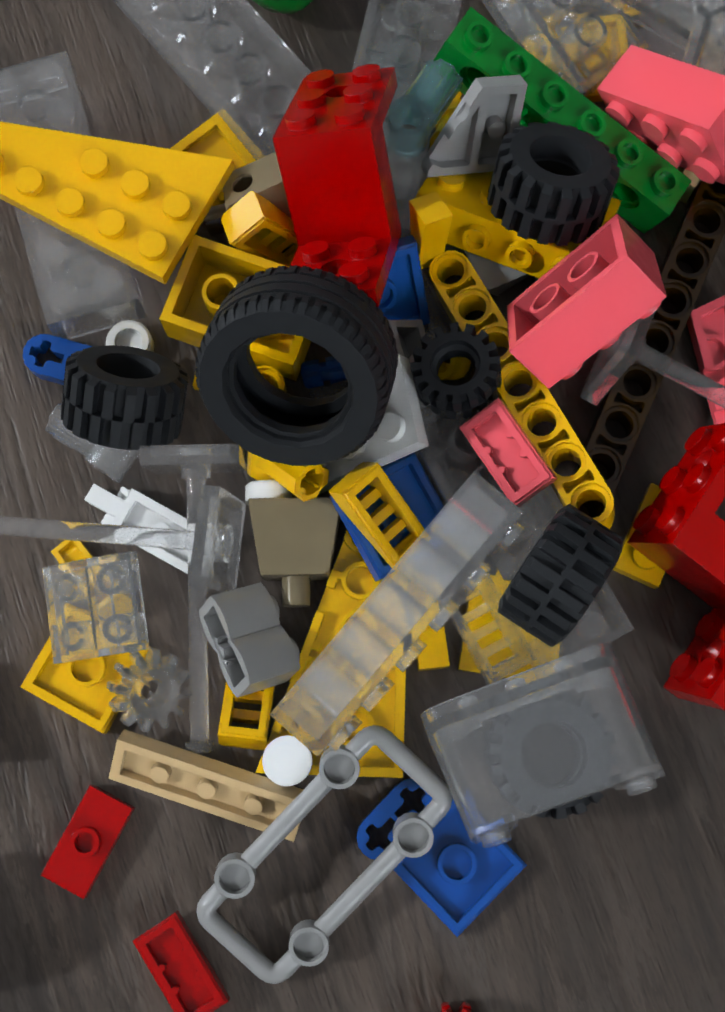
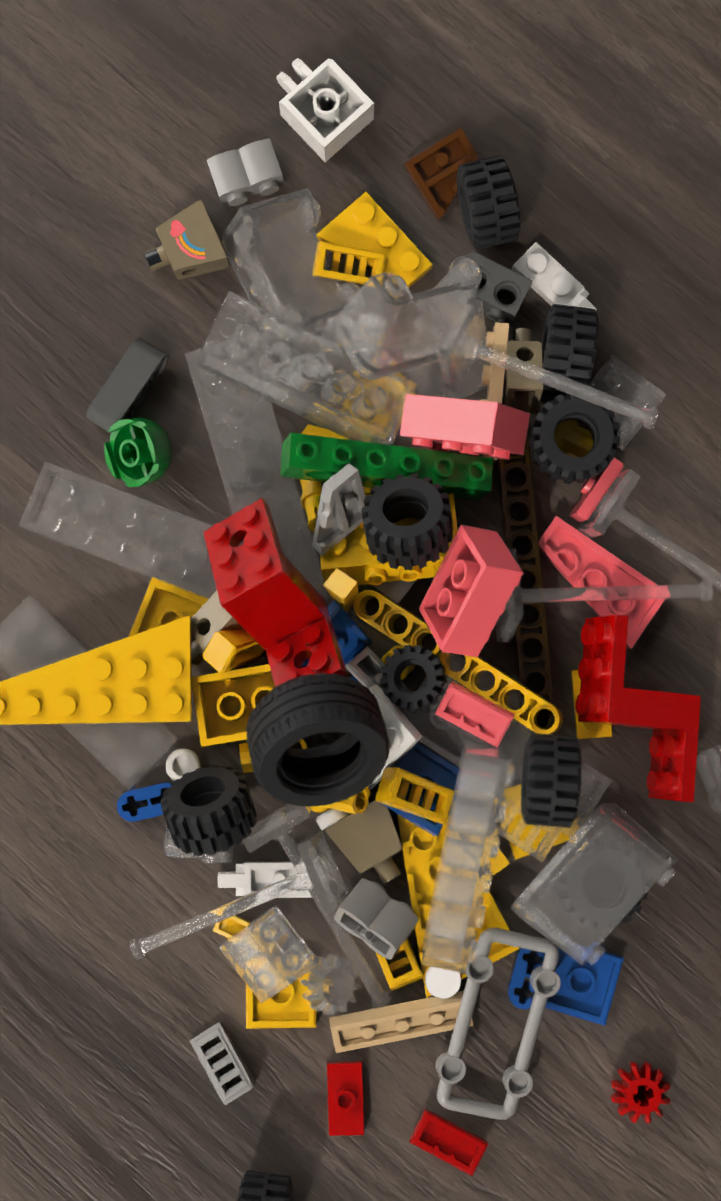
camera: 30 degrees left, 5 degrees up
clear light blue piece [387,58,463,158] -> none

